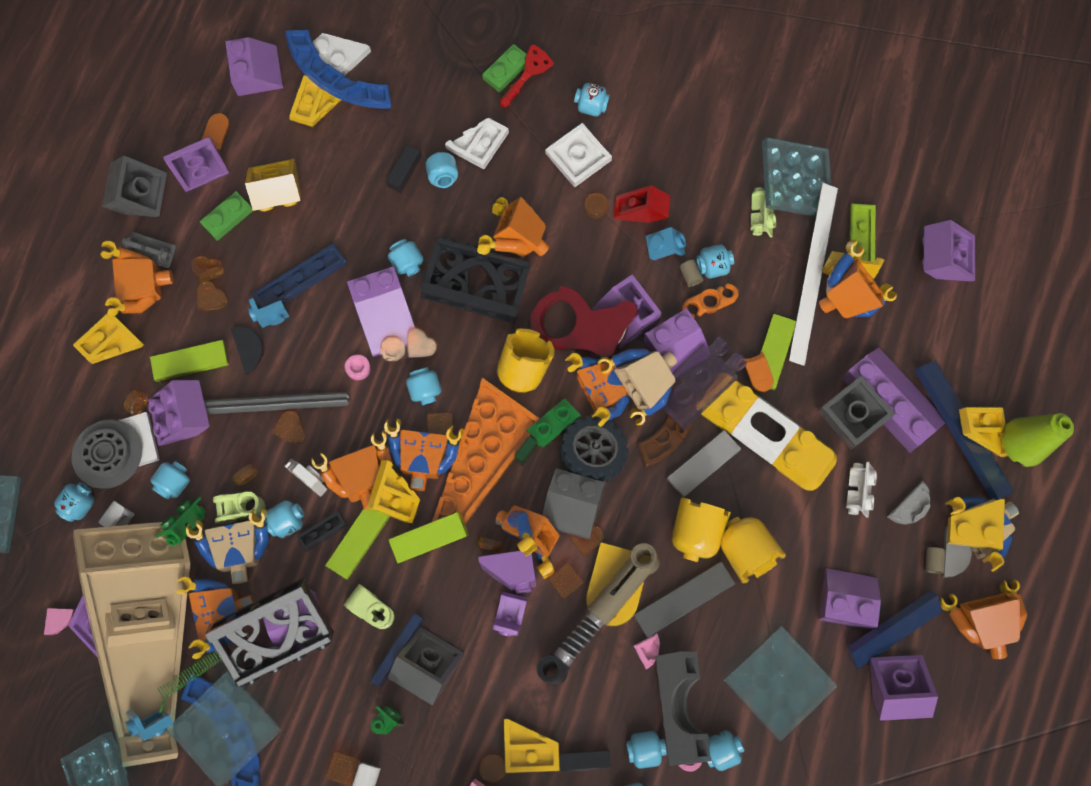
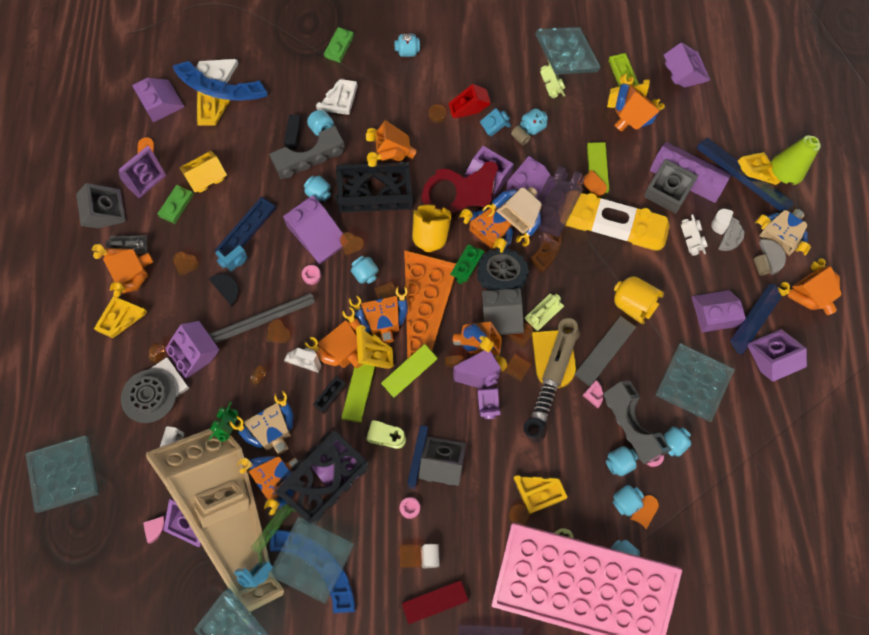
camera: 20 degrees left, 5 degrees down
medium azure head [54,483,94,522] -> none
lime tile [150,340,229,382] -> none
medium azure head [150,461,190,500] -> none
clear orange tile [191,256,224,283] -> none
yellowish green piece [213,492,265,524] -> none
medium azure head [264,500,304,538] -> none
green hinge [371,705,404,734] -> none
clear orange tile [380,336,405,361] -> none
red piece [500,45,553,108] -> none
dark green tile [514,437,537,467] -> none
white plate [545,123,612,187] -> none
black piece [559,750,611,772] -> none
light grey tile [667,430,741,498] -> none
yellow cylinder [671,498,731,562] -> none
orange piece [682,283,739,319] -> none
white sticker [789,183,838,366] -> none
yellow wing [947,499,1005,551] -> none
none -> dark grey arch [269,126,346,179]
none -> bright pink tile [400,497,420,519]
none -> yellowish green hinge [524,293,564,331]
none -> white brick [711,209,733,235]

